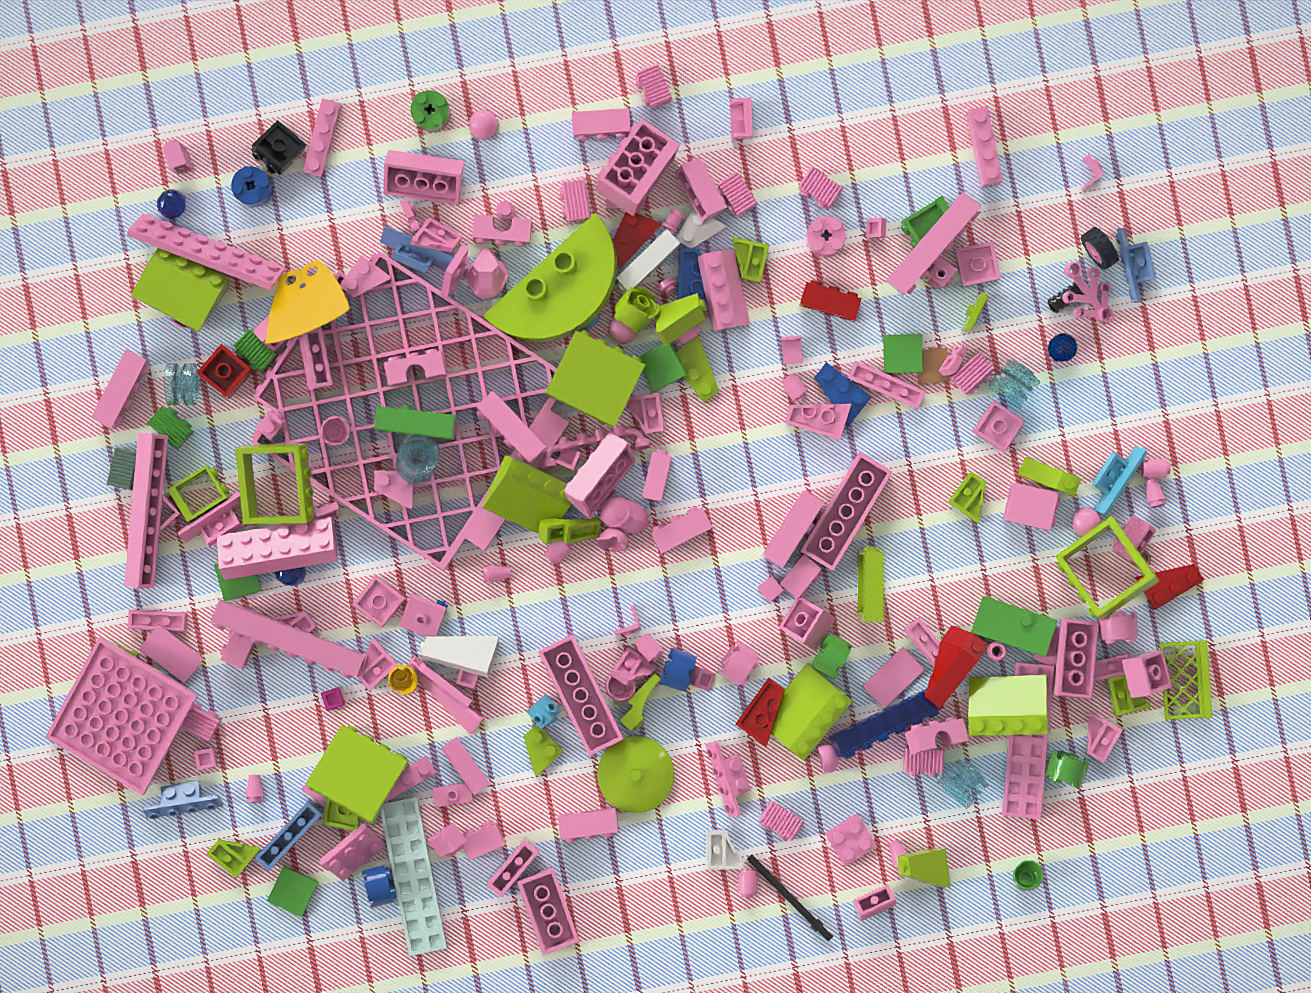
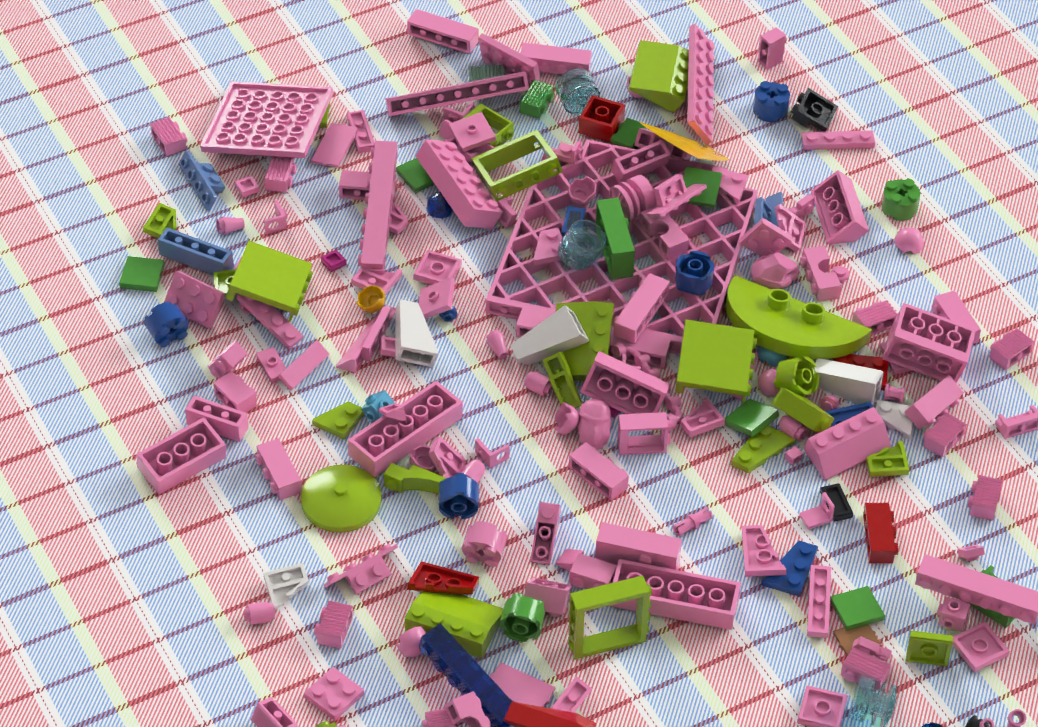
camera: 70 degrees right, 40 degrees down
clear blue hair [157,189,186,219] -> none
light aqua plate [380,796,447,956] -> none
bright pink slope [689,665,716,691] -> none
black bar [747,854,833,941] -> none
bright pink brick [781,373,808,402] -> none
bright pink brick [806,216,846,257] -> none
lime wing [948,471,987,524] -> none
none -> bright pink brick [150,116,188,157]
none -> bright pink bracket [264,200,288,235]
none -> bright pink slope [379,403,406,421]
none -> bright pink brick [407,9,479,54]
none -> bright pink plate [449,112,496,152]
none -> bright pink plate [478,33,541,86]
none -> white slope [510,305,589,366]
none -> bright pink slope [530,502,561,565]
none -> blue tile [561,206,586,239]
none -> bright pink wheel [609,174,656,221]
none -> bright pink bracket [647,174,707,219]
none -> bright pink pin [673,507,713,537]
none -> blue brick [675,251,714,296]
none -> bright green tile [683,167,722,208]
none -> bright pink piece [784,446,803,466]
none -> black tile [820,483,853,522]

